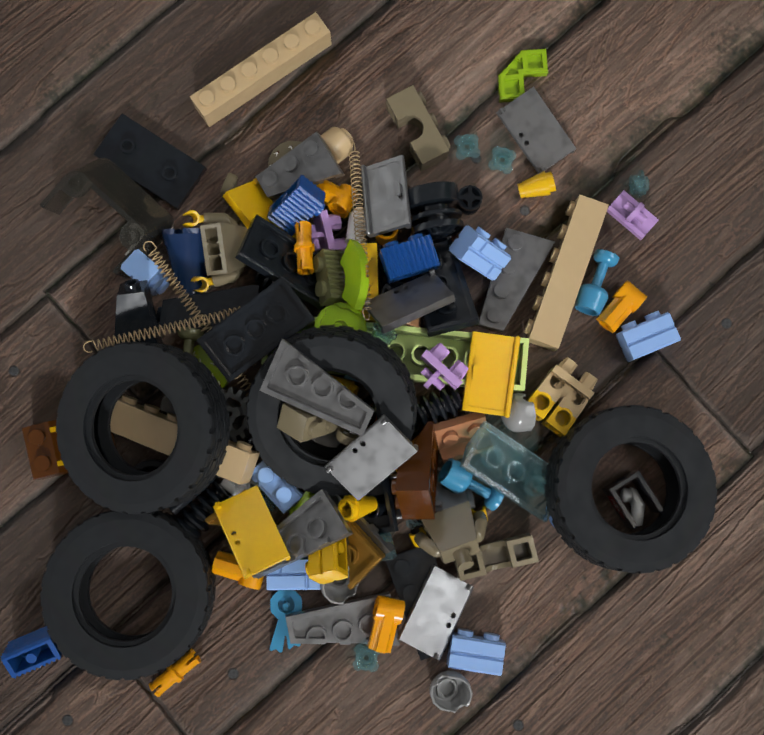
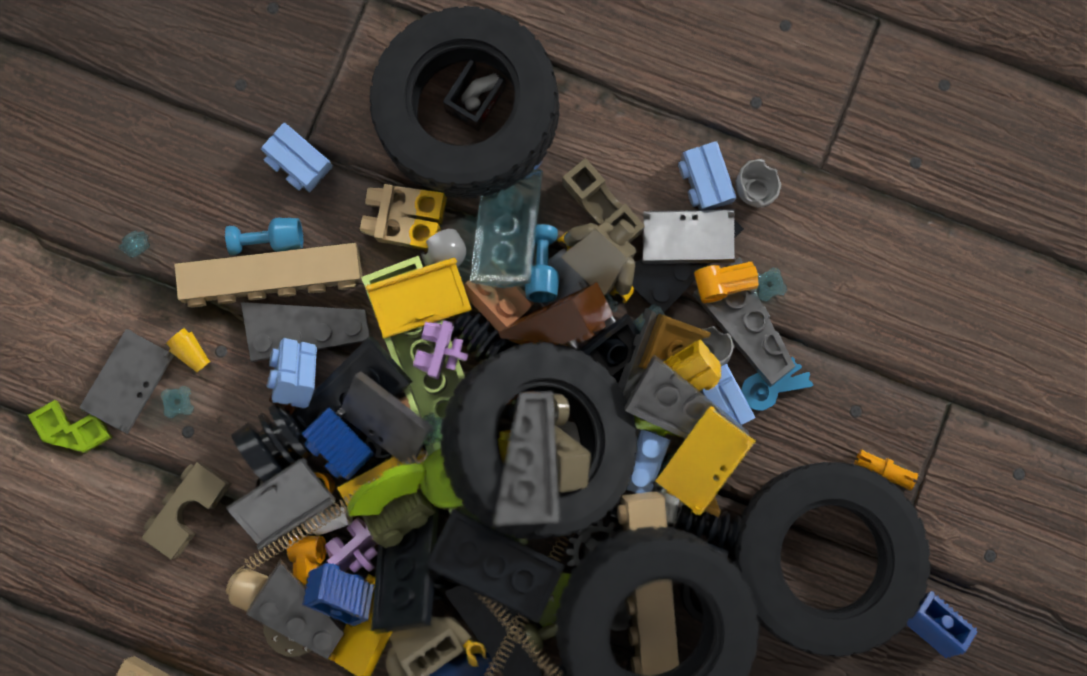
camera: 115 degrees left, 0 degrees up
light orange piece [211,550,264,590] -> none
light orange pin [294,221,315,275] -> none
flat silver door [325,414,418,501] -> none
yellow cone [338,495,378,522] -> none
clear light blue plate [454,134,480,160] -> none
black wheel [456,185,483,215] -> none
light orange piece [596,280,647,333] -> none
lavender hips [607,190,659,241] -> none

